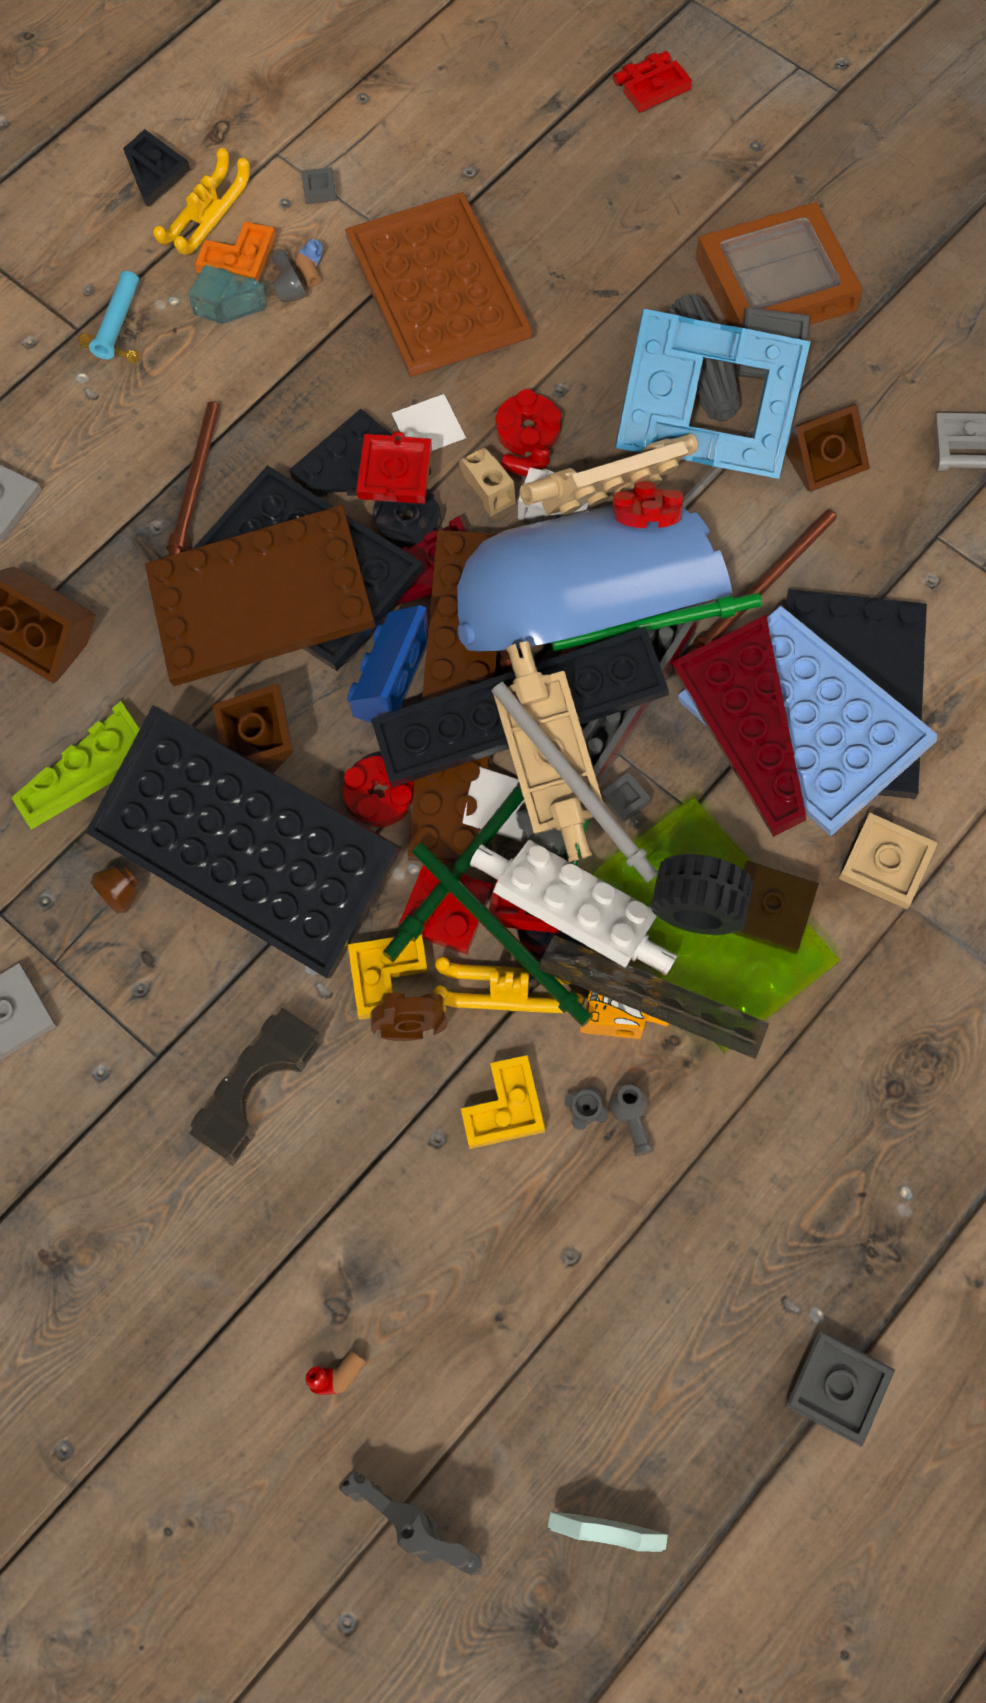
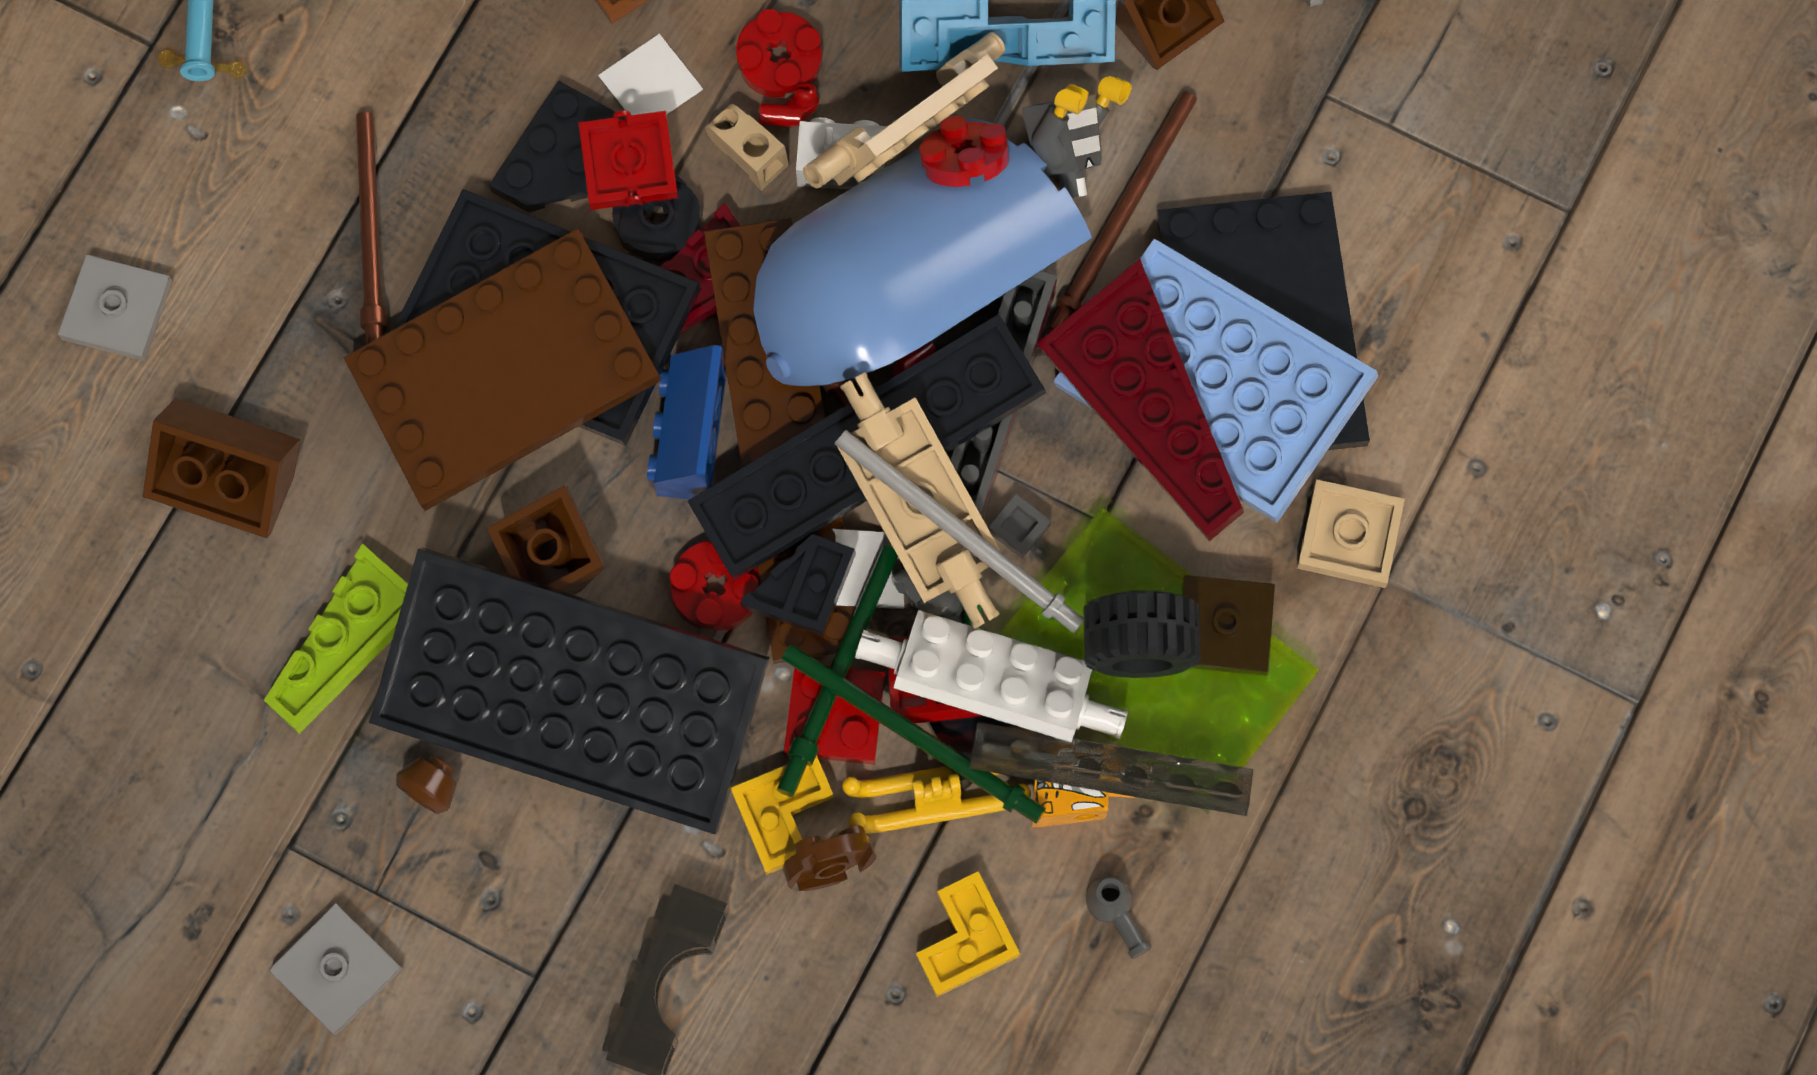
camera: 15 degrees left, 5 degrees up
green bar [551,593,762,651] -> none
dark grey plate [564,1086,608,1130] -> none
none -> black wing [740,534,856,637]
none -> dark grey torso [1022,76,1132,198]

